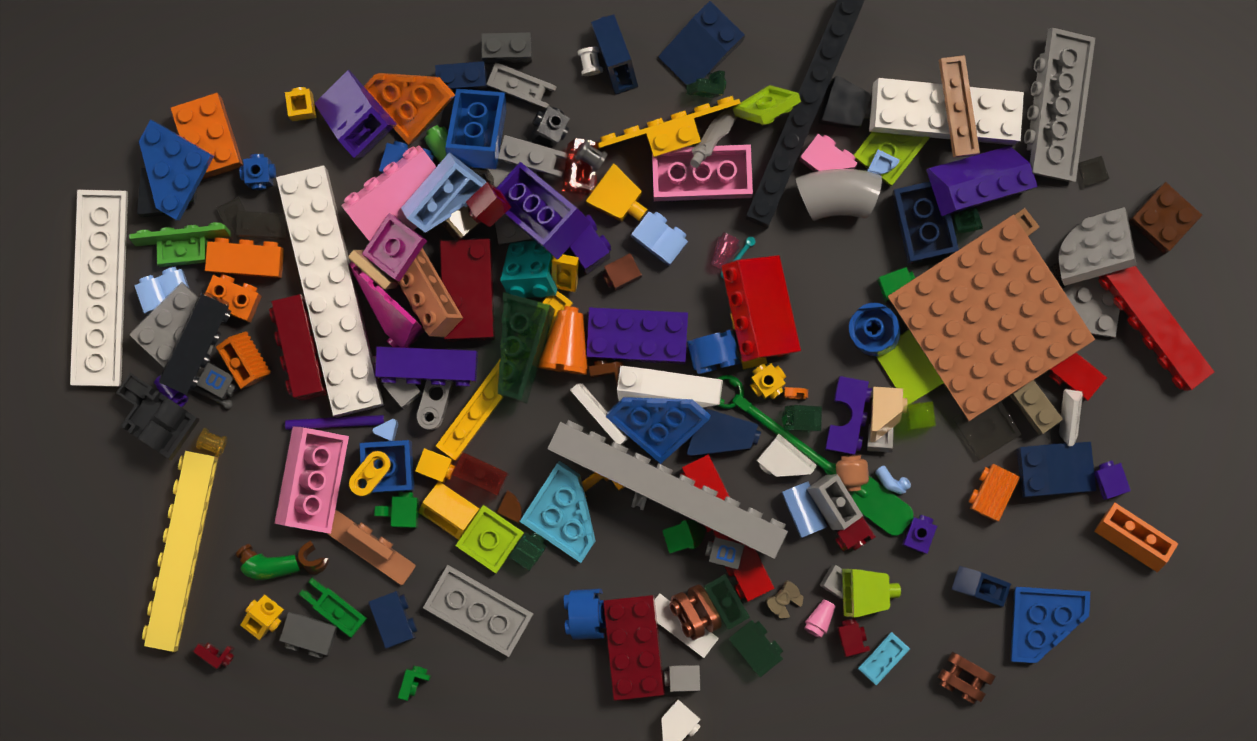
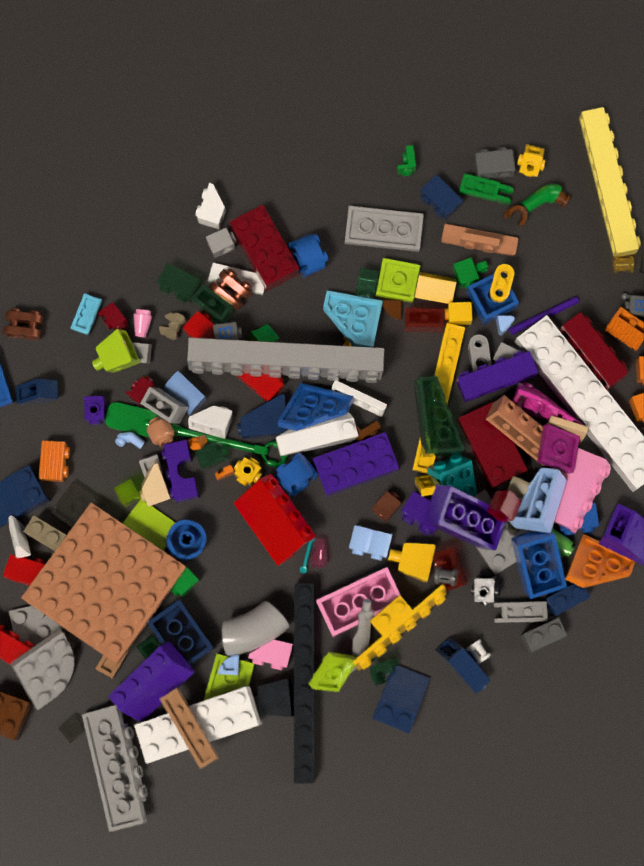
camera: 150 degrees right, 5 degrees down
dark red bracket [193,642,235,669] -> none
bright pink slope [275,426,349,534] -> none
light grey hinge [498,135,568,178] -> none
orange cone [538,306,588,375] -> none
none -> orange tile [187,435,208,450]

